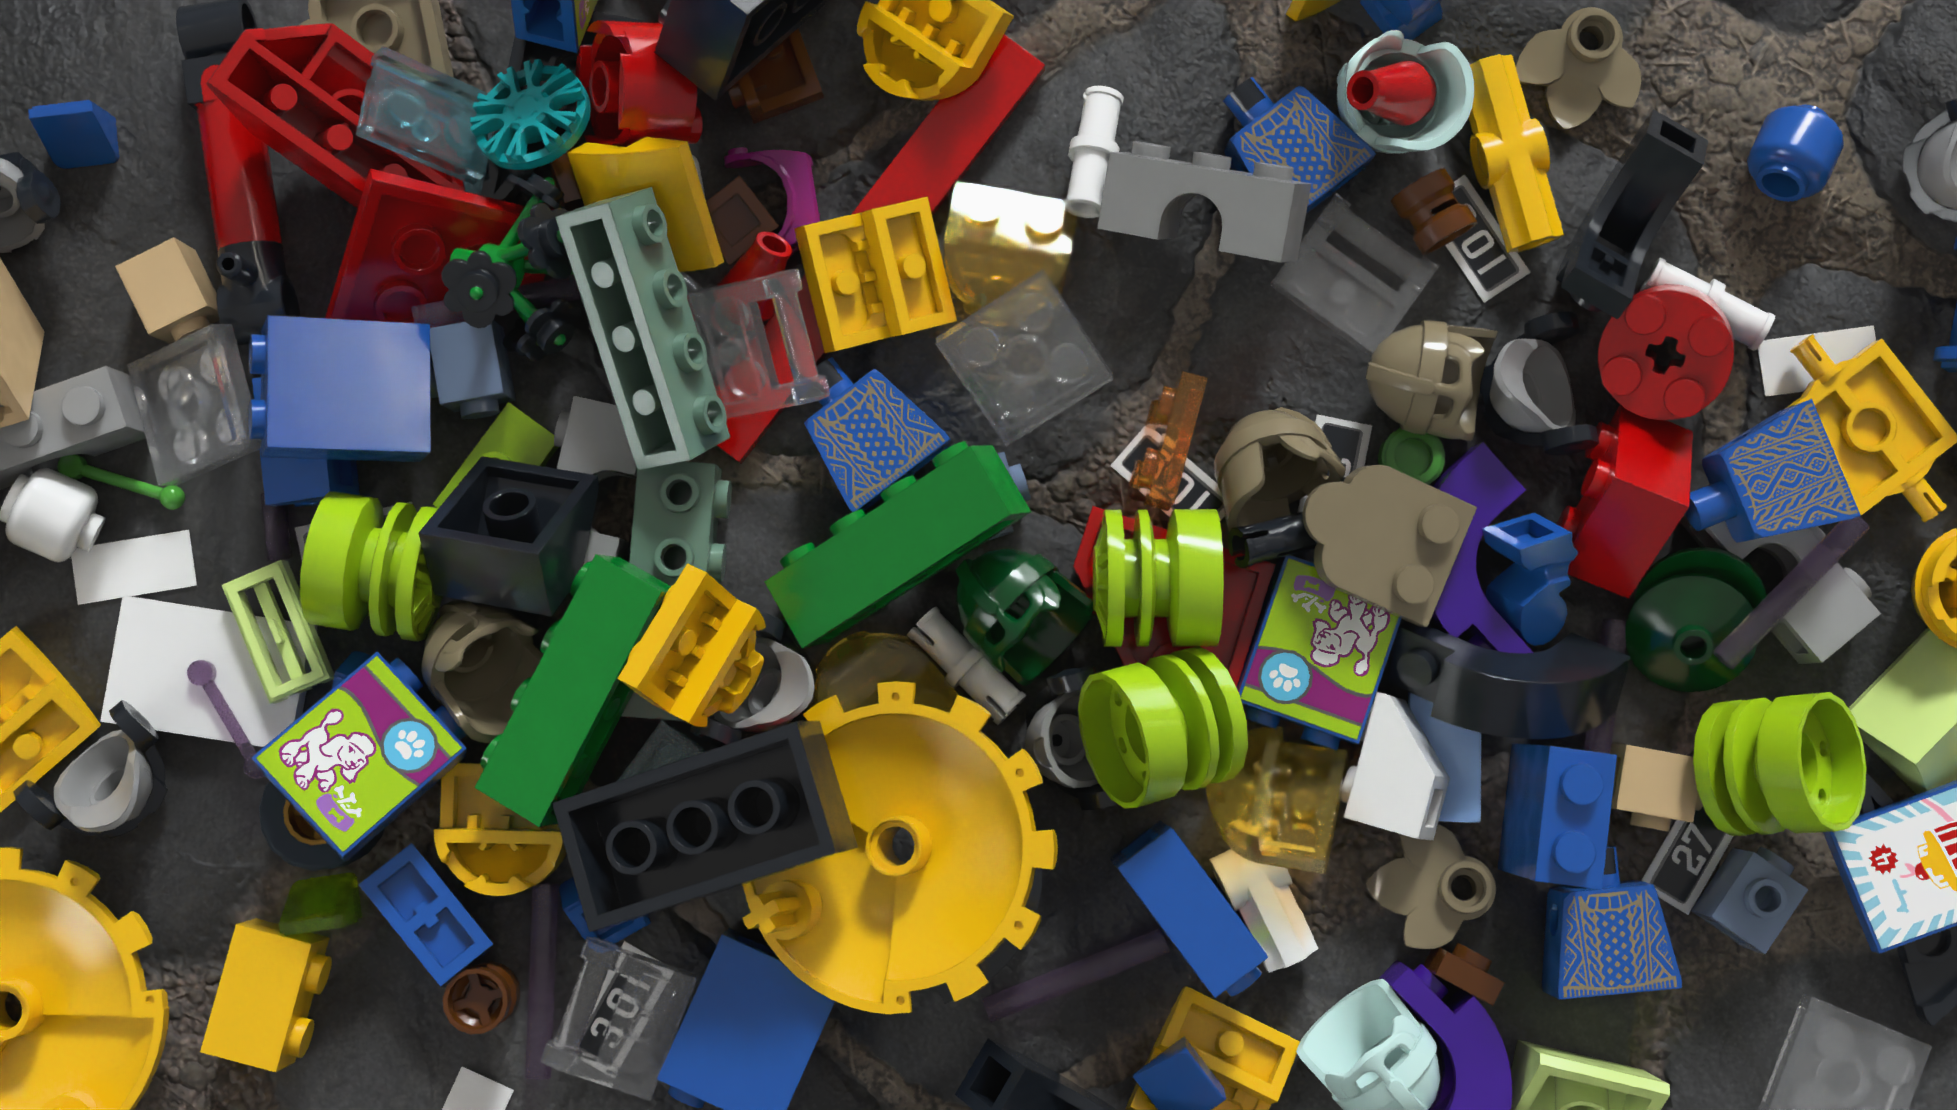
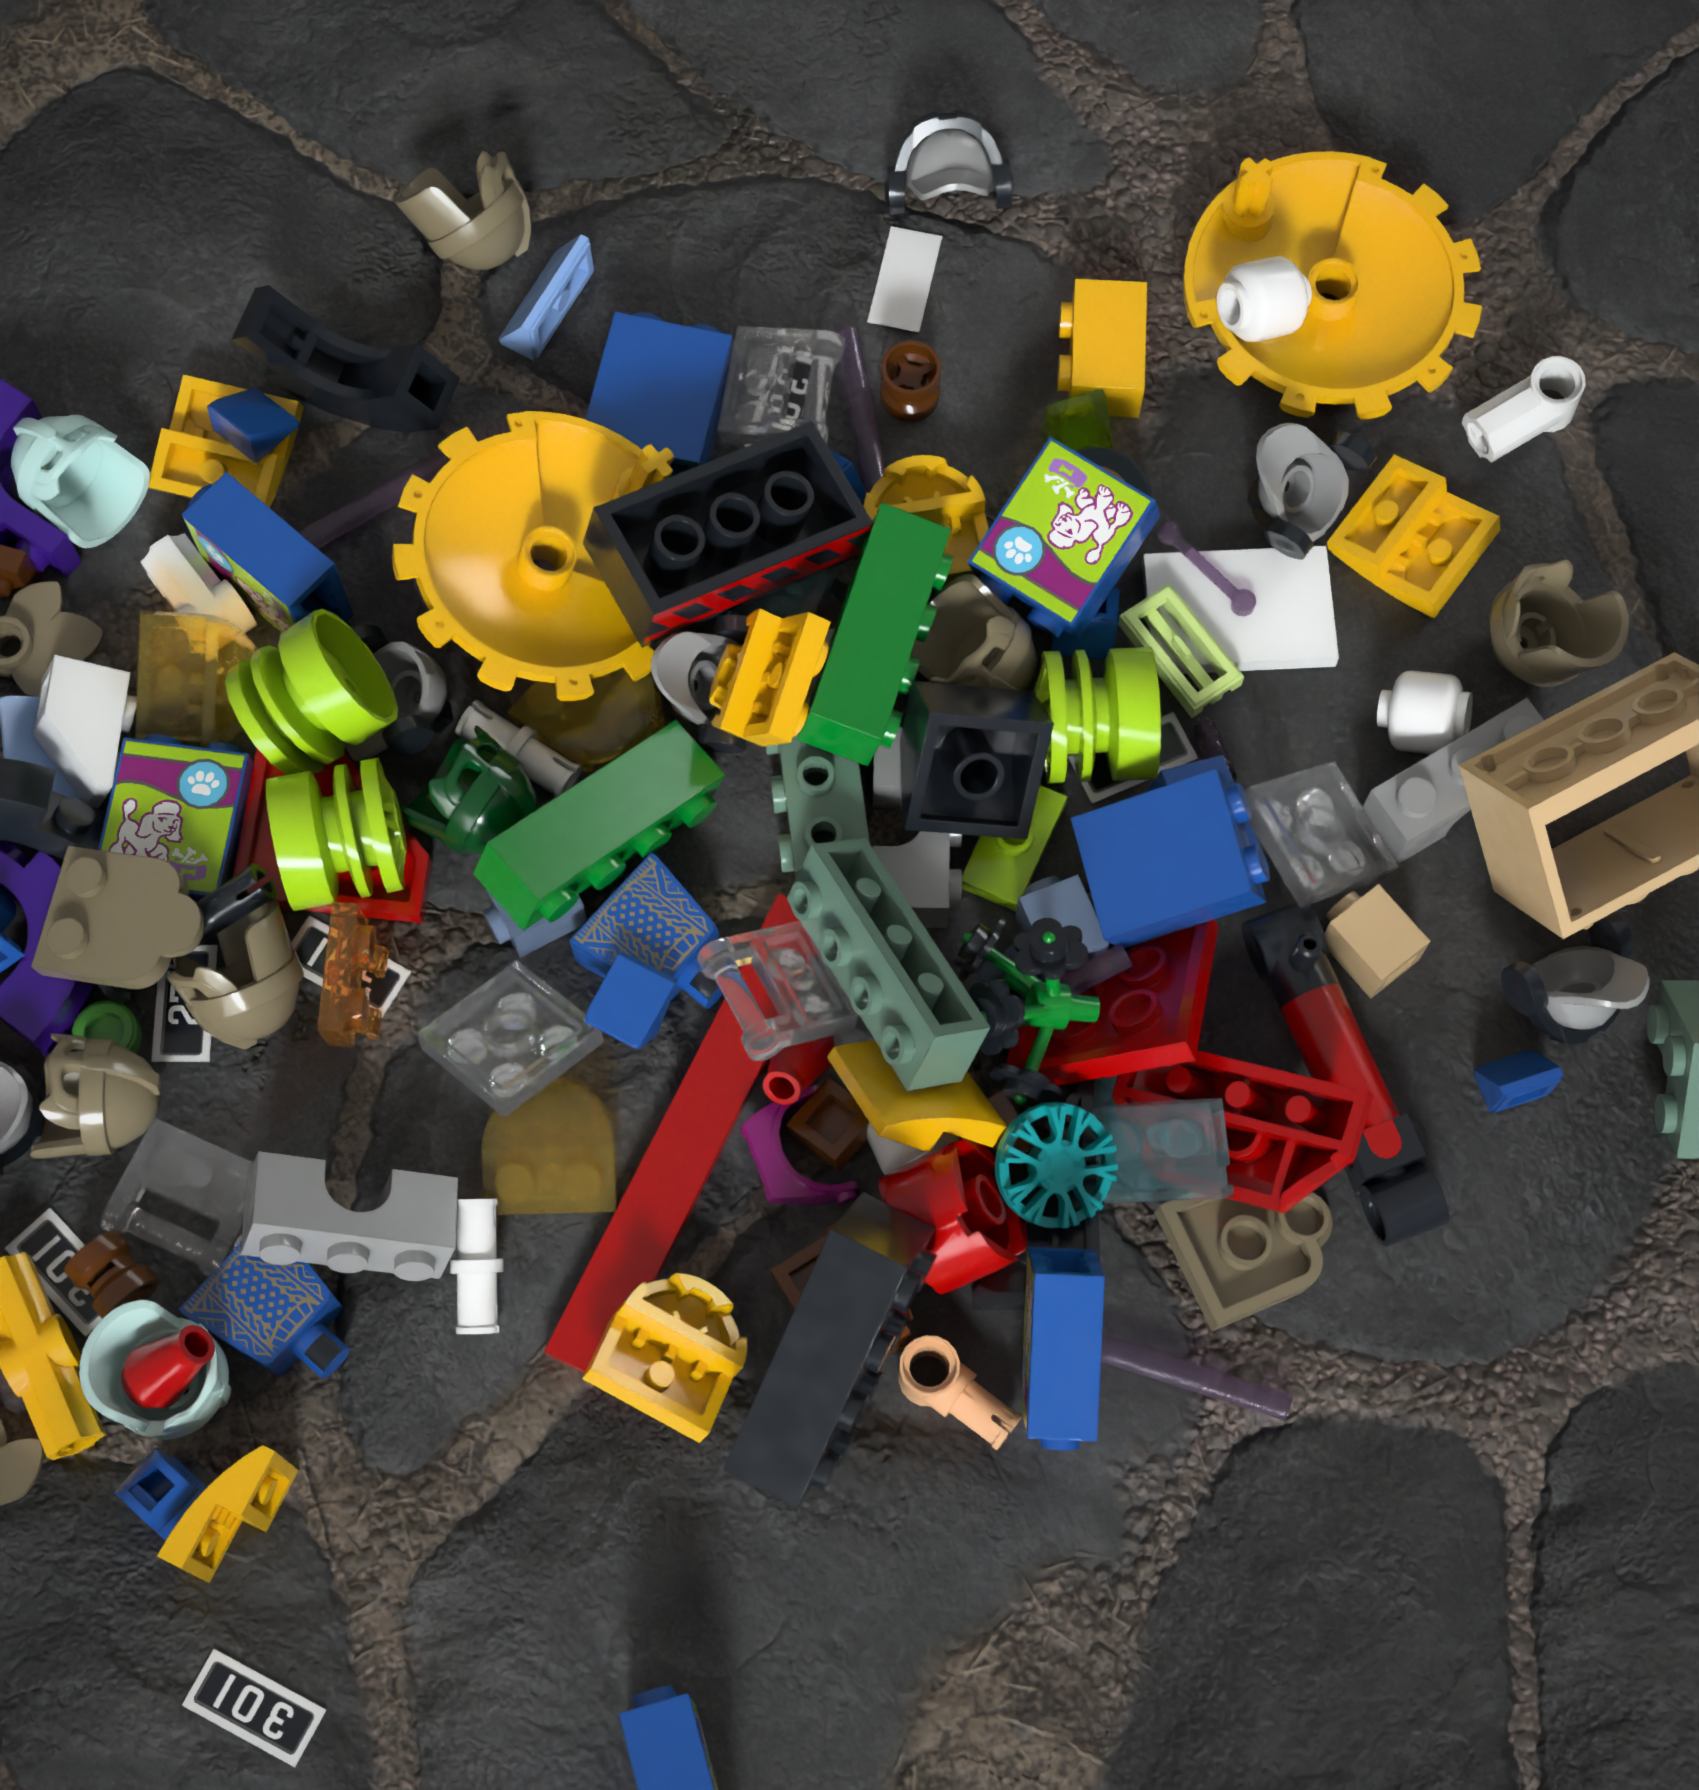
camera: 170 degrees right, 15 degrees down
bright green hinge [58,454,185,510] -> none
white sticker [71,530,197,605] -> none
blue hinge [358,843,494,988] -> none
yellow slope [794,197,957,353] -> none
none -> blue slope [584,951,678,1049]
none -> white head [1216,256,1312,342]

